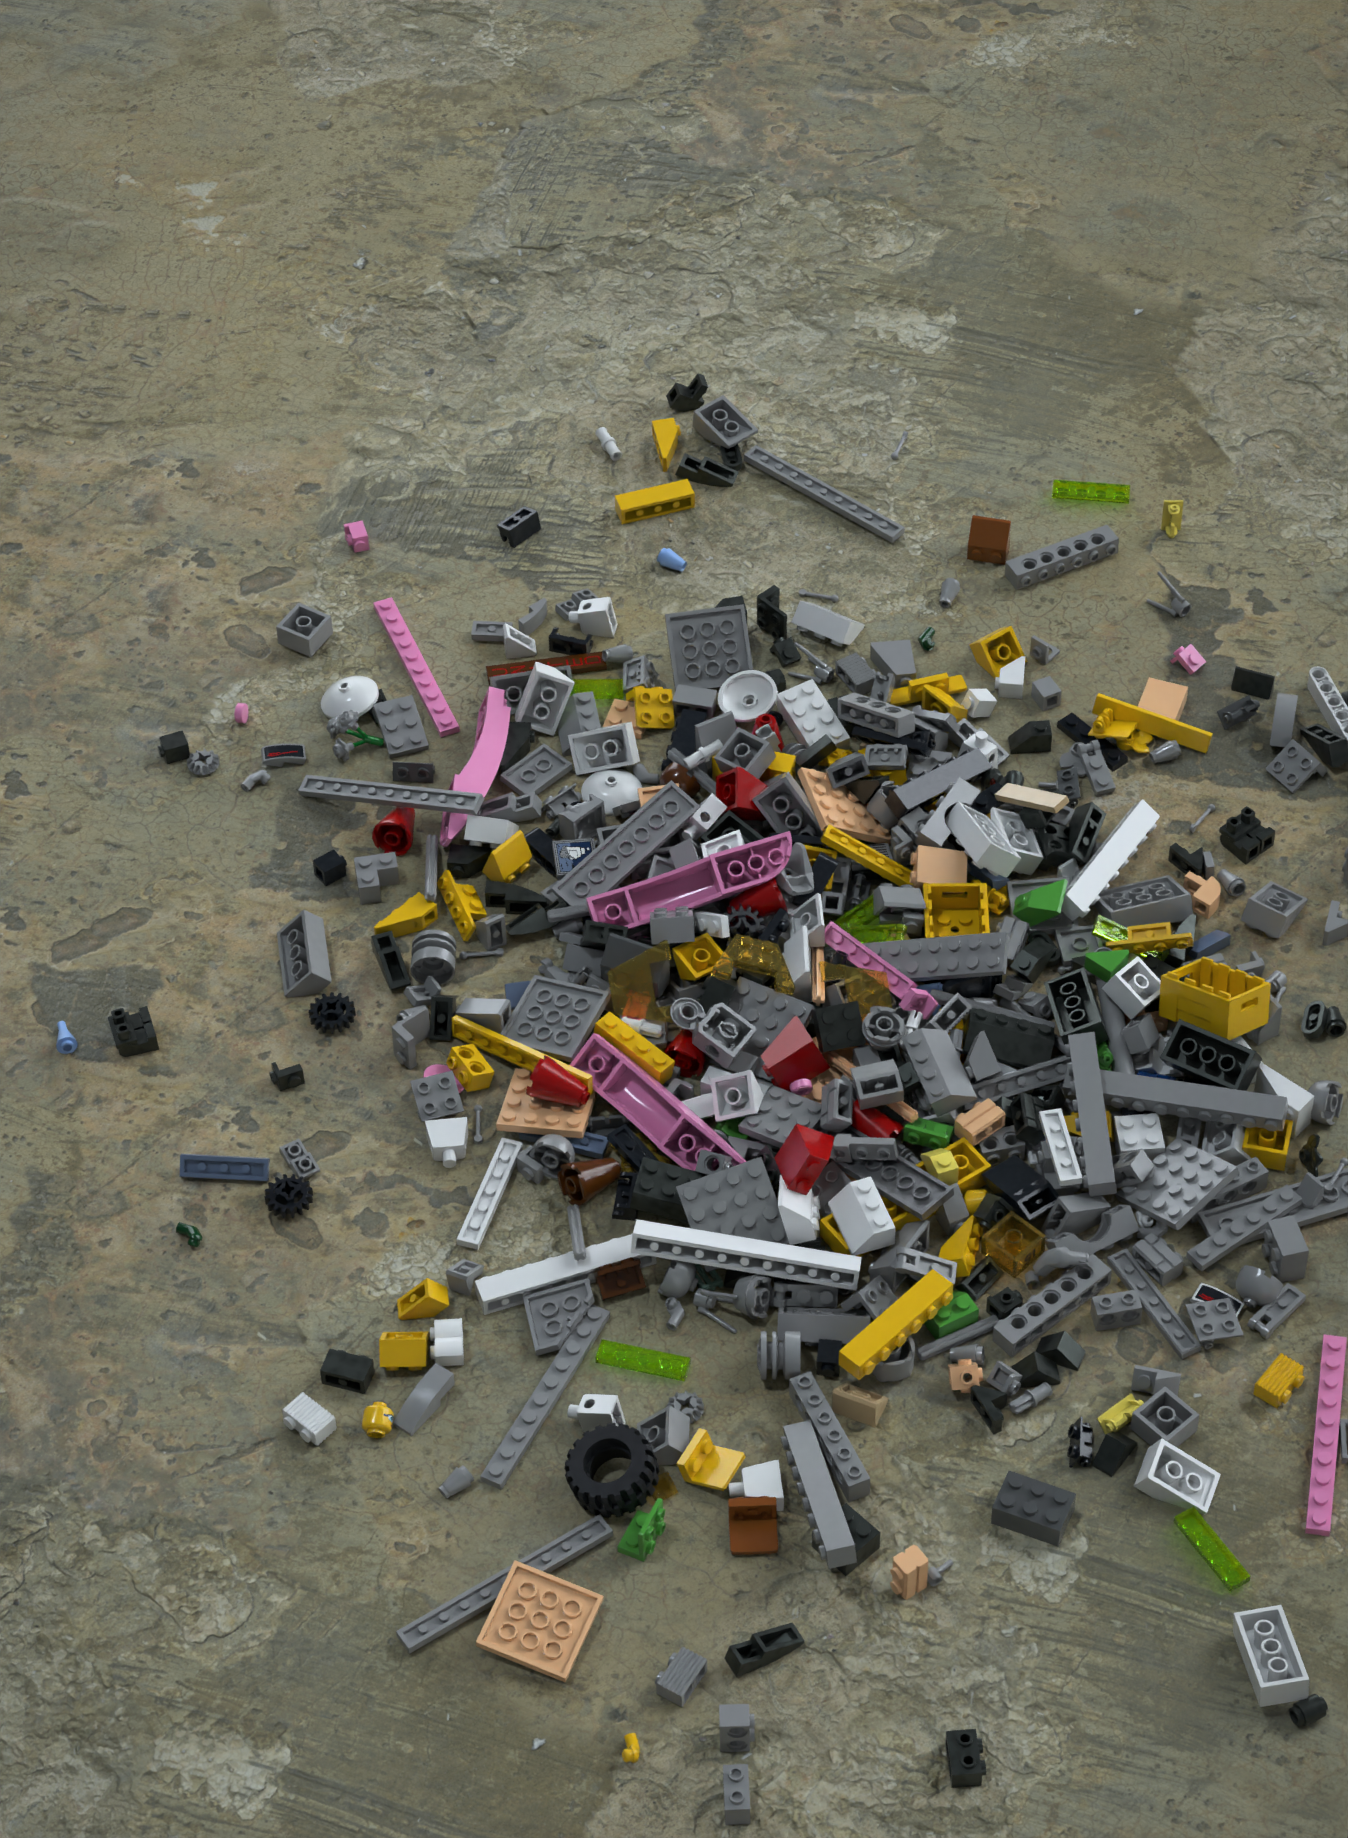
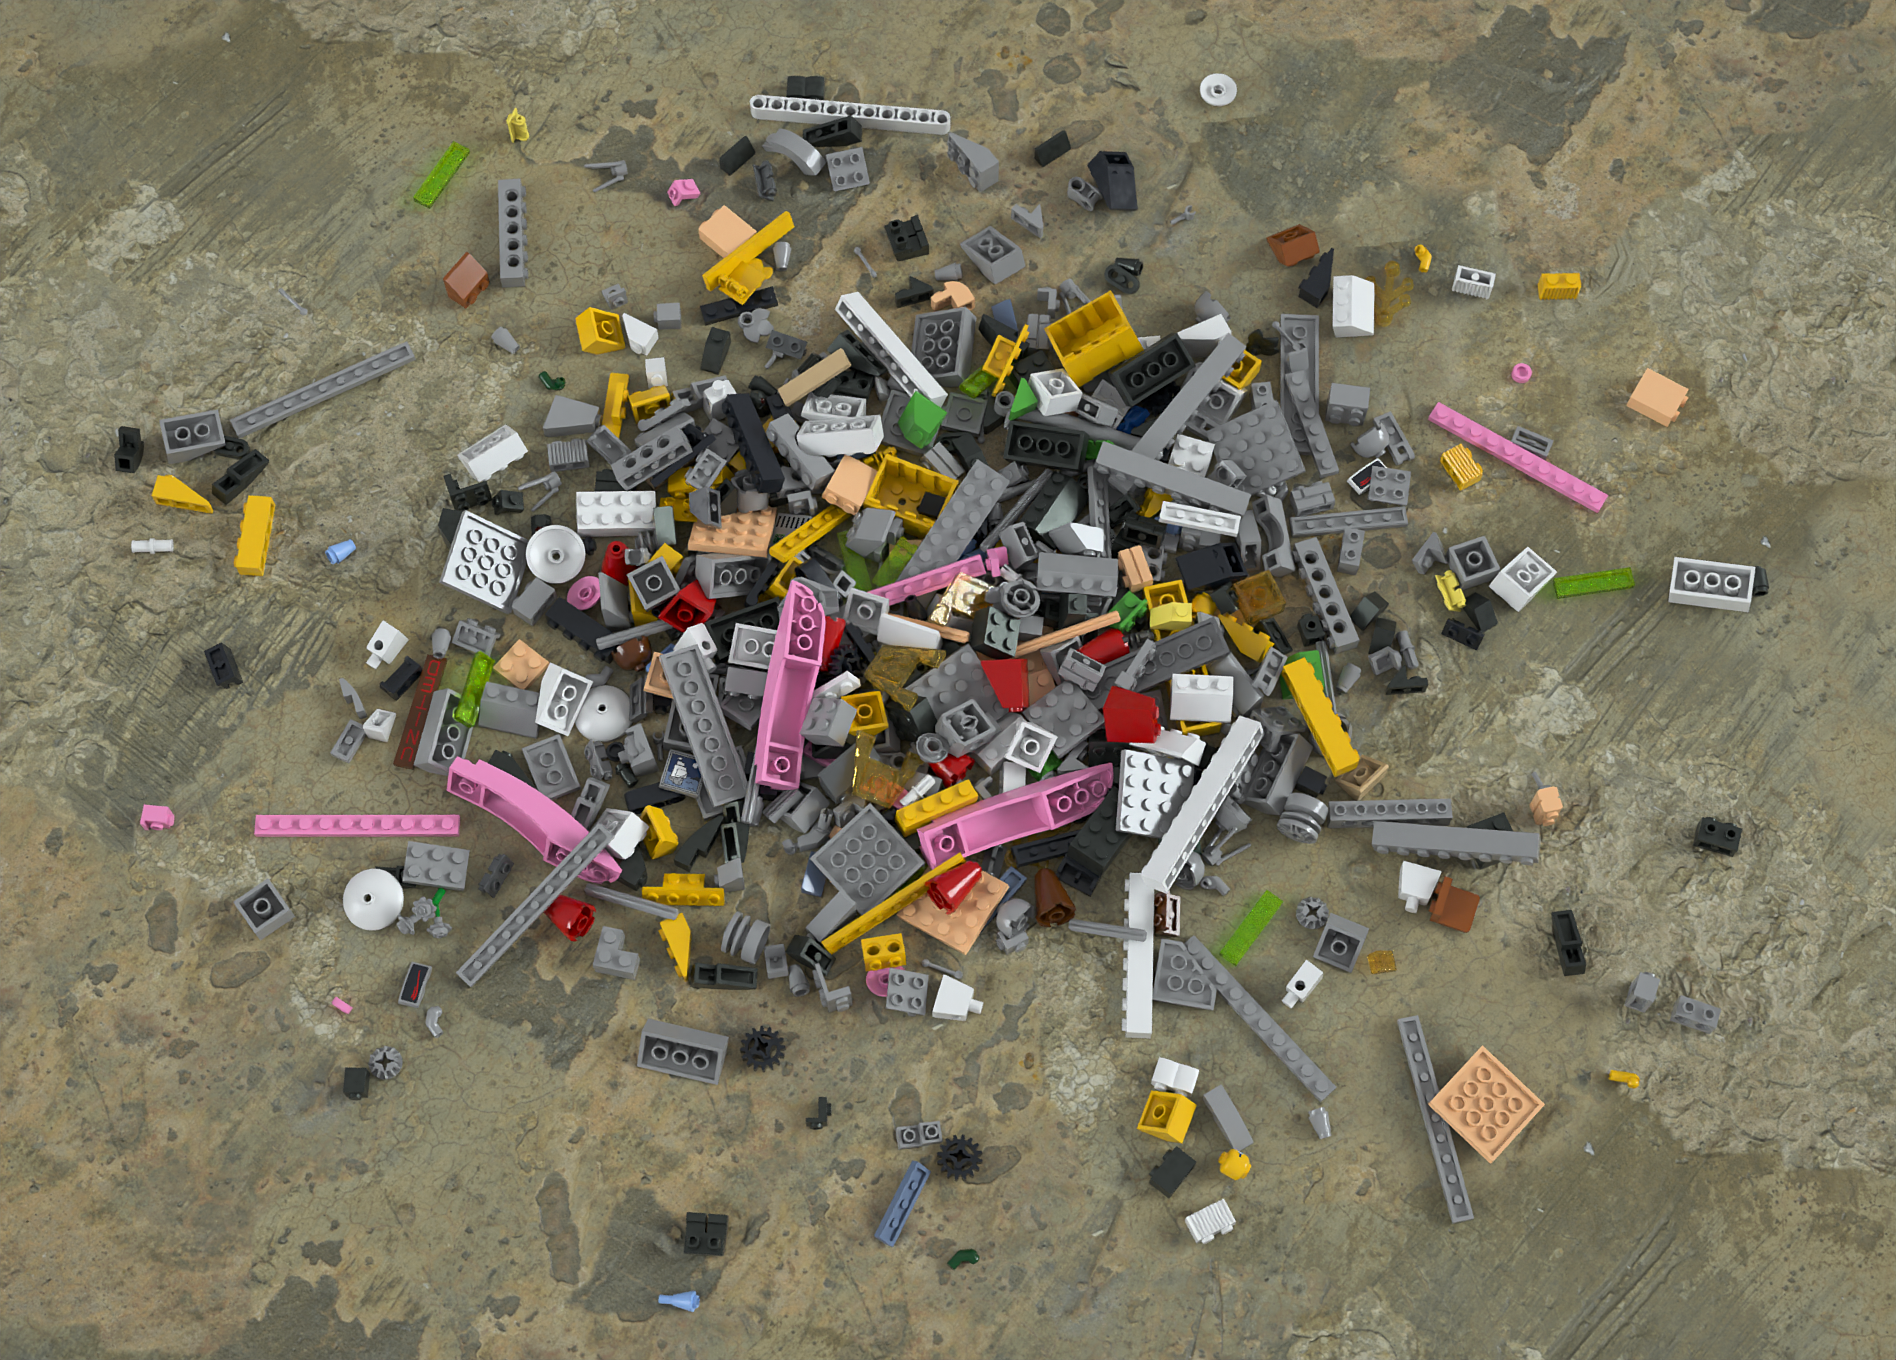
camera: 70 degrees left, 20 degrees up
black brick [313,849,347,886] -> none
yellow slope [397,1278,449,1320] -> none
light grey slope [446,1259,484,1296] -> none
white plate [457,1138,523,1250] -> none
light grey hinge [459,948,504,959] -> none
white slope [515,662,575,736] -> none
light grey slope [555,588,598,621] -> none
black tyre [564,1423,660,1518] -> none
pearl dark grey hinge [580,920,628,950] -> none
bright green bracket [617,1498,666,1562] -> none
yellow bracket [626,686,675,729] -> none
light grey brick [655,1647,707,1707] -> none
yellow bracket [676,1428,746,1491] -> none
white pin [683,739,723,771] -> none
light grey brick [695,1149,733,1175] -> none
bright pink tile [790,1079,813,1096] -> none
light grey hinge [799,589,839,602] -> none
light grey slope [850,1059,904,1110] -> none
light nougat brick [948,1359,983,1393] -> none
dark grey brick [991,1471,1076,1547] -> none
light grey arm [1025,1247,1089,1289] -> none
light grey plate [1077,740,1116,796] -> none
light grey tile [1202,851,1215,881] -> none

